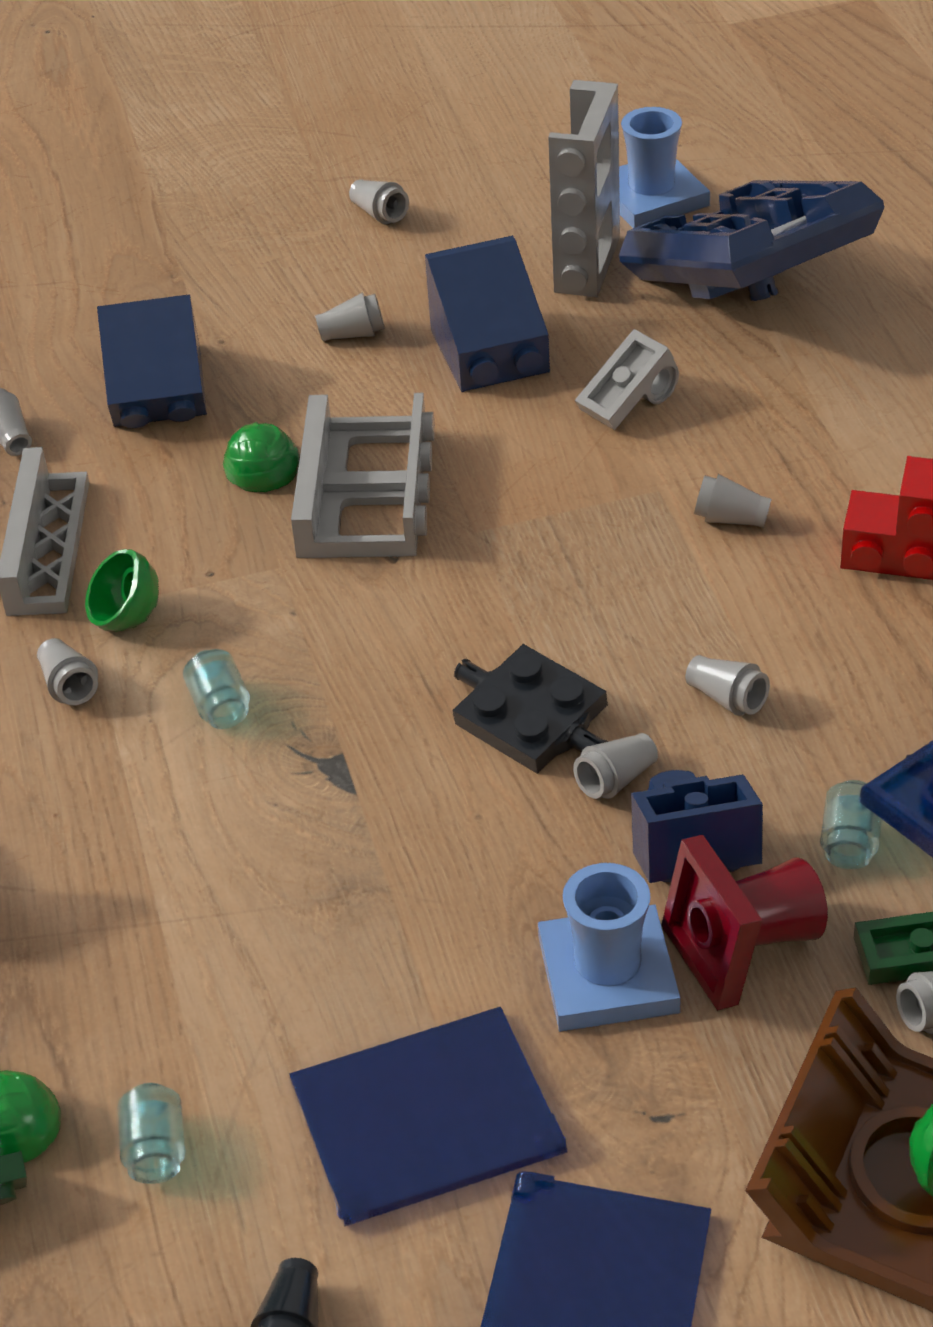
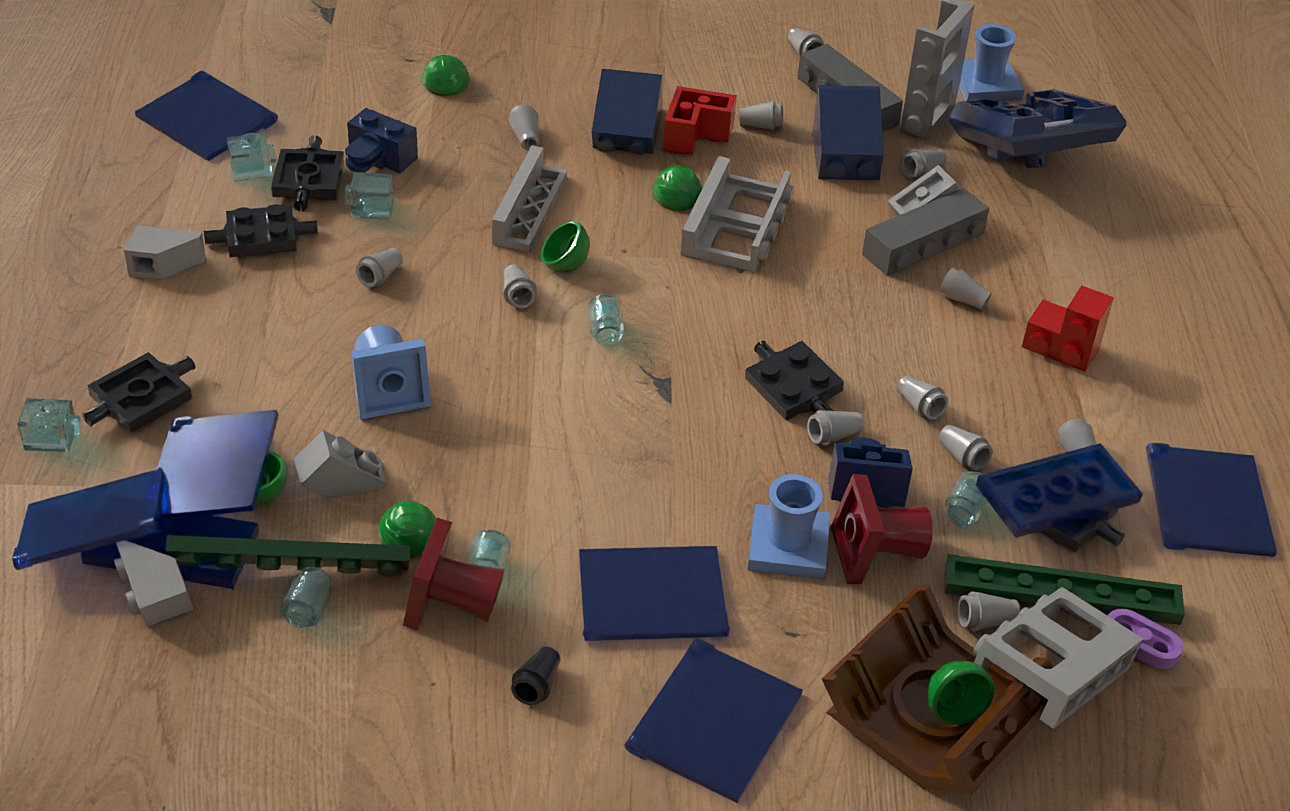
camera: 10 degrees right, 0 degrees up
none -> dark red plant [403,518,505,630]
none -> red brick [663,86,737,155]
none -> dark grey brick [798,44,903,132]
none -> dark grey brick [862,188,989,276]
none -> light grey cone [901,149,947,180]
none -> light grey cone [939,425,993,471]

